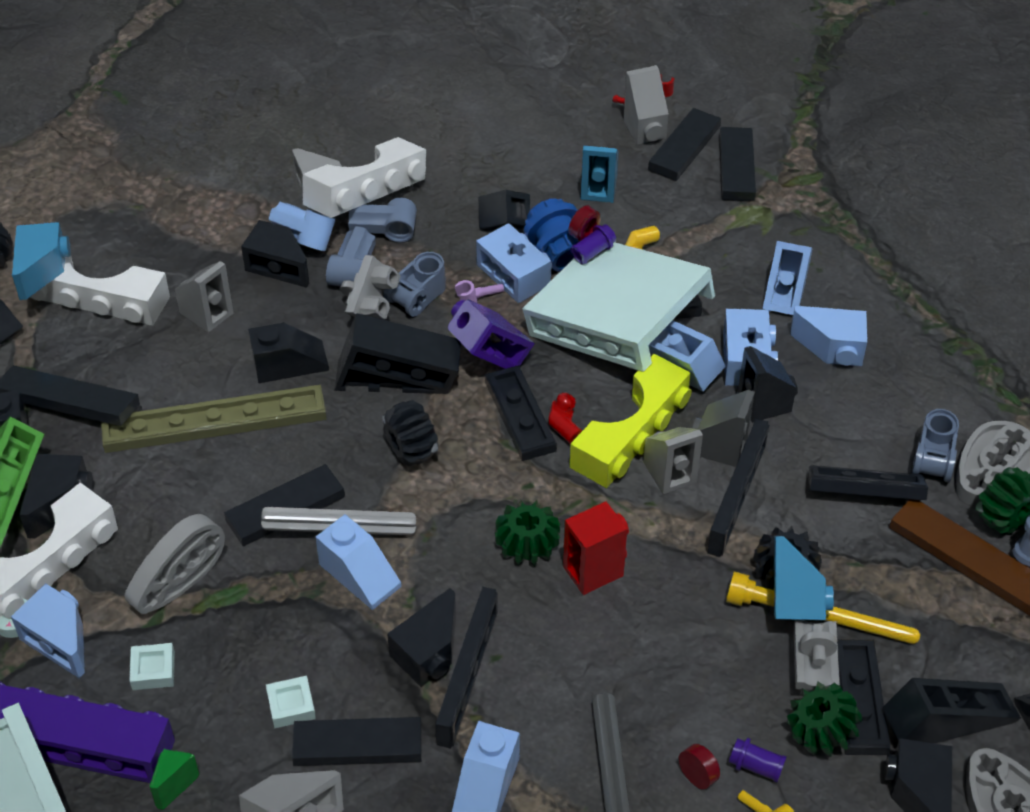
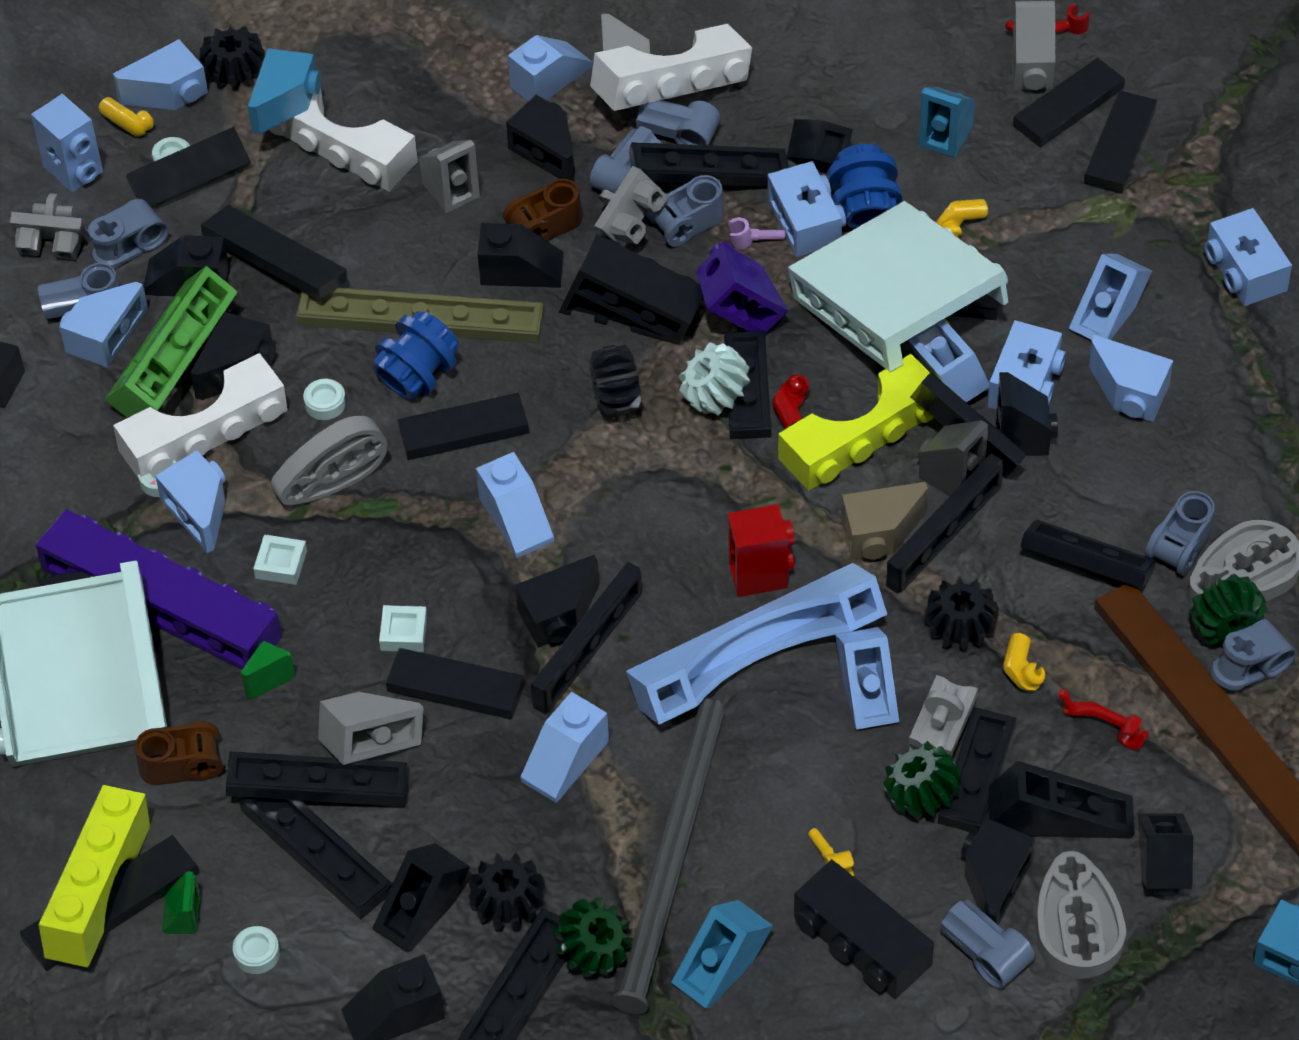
camera: 20 degrees right, 5 degrees up
light grey axle [261,507,416,535] -> none
light blue piece [269,202,335,251] -> none
dark green gear [495,499,560,567] -> none
dark red tile [568,205,601,241] -> none
dark purple pin [571,224,616,265] -> none
light grey slope [643,427,703,494] -> none
dark red tile [679,744,720,789] -> none
yellow piece [726,571,920,644] -> none
dark purple pin [729,737,787,783] -> none
dark azure slope [774,536,834,620] -> none
none -> light aqua tile [303,379,346,420]
none -> blue piece [373,311,459,399]
none -> reddish brown piece [503,179,583,241]
none -> light blue slope [508,35,593,102]
none -> light blue arch [626,563,887,724]
none -> black tile [629,142,789,187]
none -> light aqua gear [678,342,750,415]
none -> light blue slope [835,627,899,730]
none -> dark tan slope [841,482,928,560]
none -> black tile [910,373,1027,479]
none -> yellow arm [1003,633,1046,691]
none -> red piece [1058,689,1149,750]
none -> light blue brick [1204,208,1292,306]

